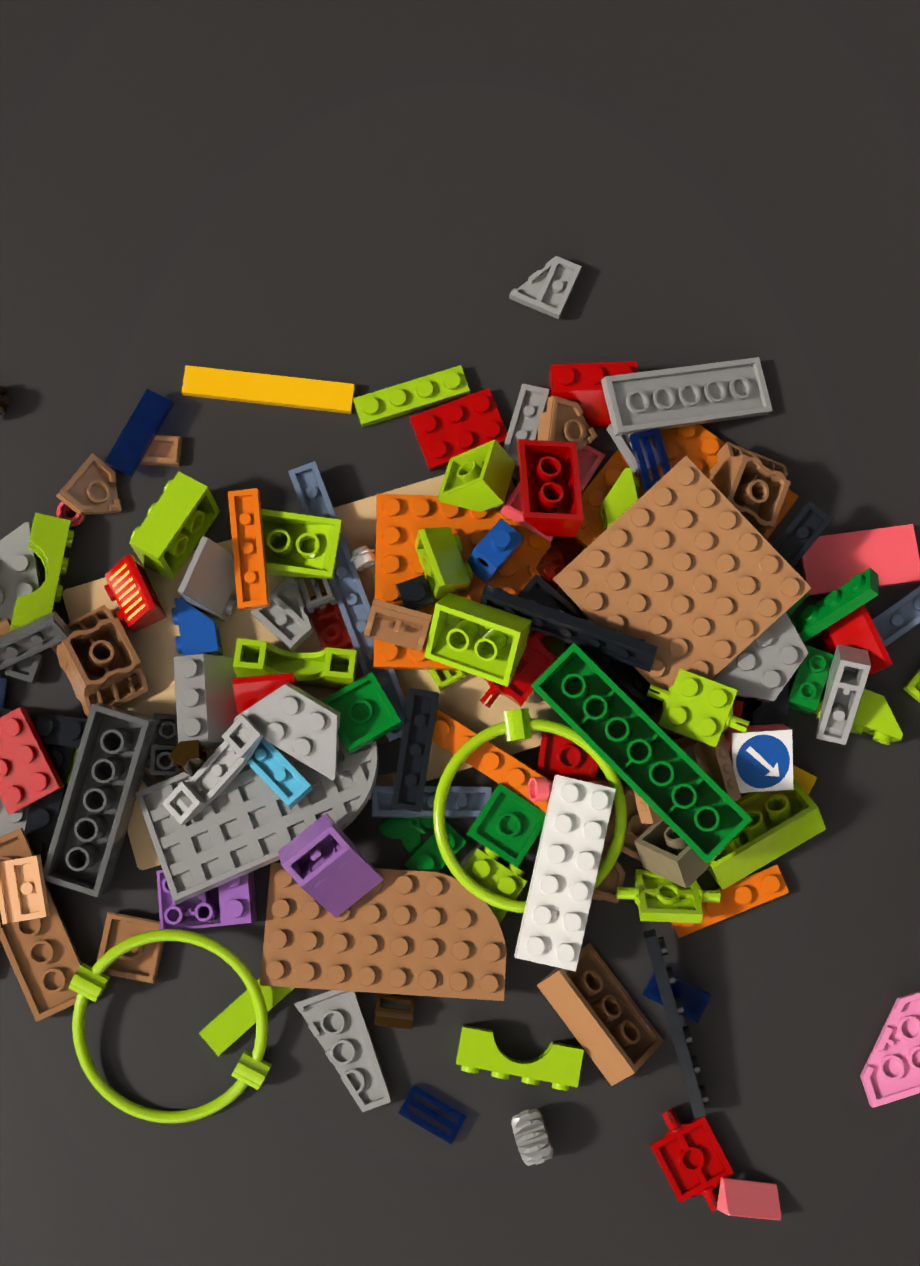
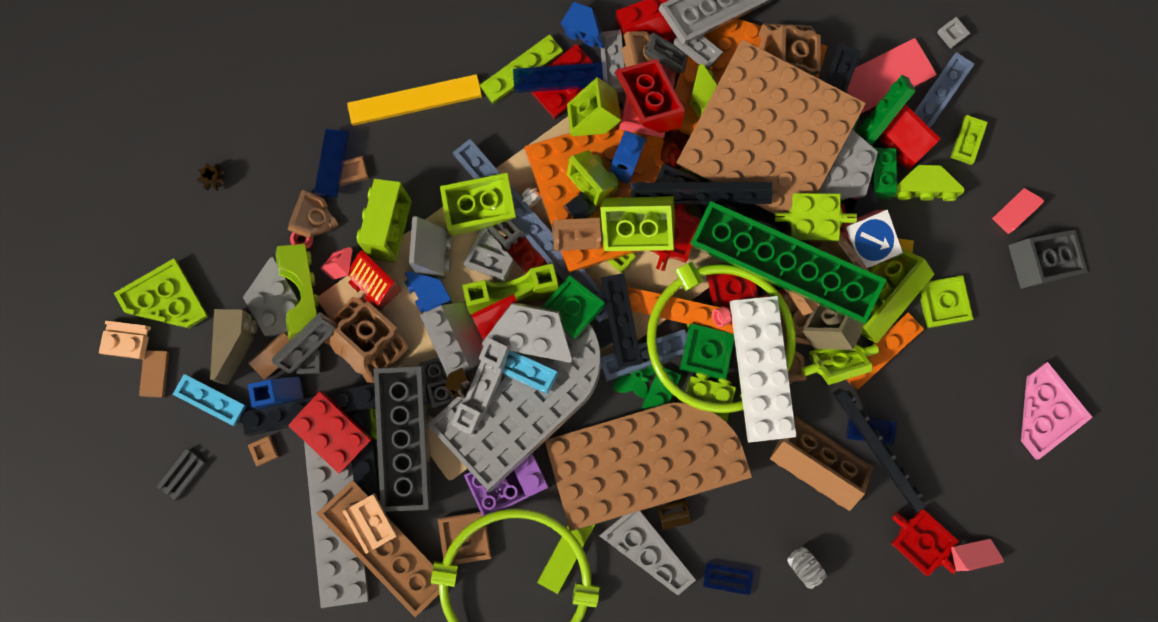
camera: 20 degrees left, 0 degrees up
orange plate [228,488,270,610] -> none
medium lavender slope [278,813,384,918] -> none
lime arch [456,1024,584,1091] -> none
clear blue tile [630,428,671,492] -> none
light grey slope [816,644,871,745] -> none
none -> coral slope [321,247,353,280]
none -> clear blue plate [513,62,604,93]
none -> blue slope [561,2,605,49]
none -> dark grey tile [644,33,688,75]
none -> lime tile [919,276,974,328]

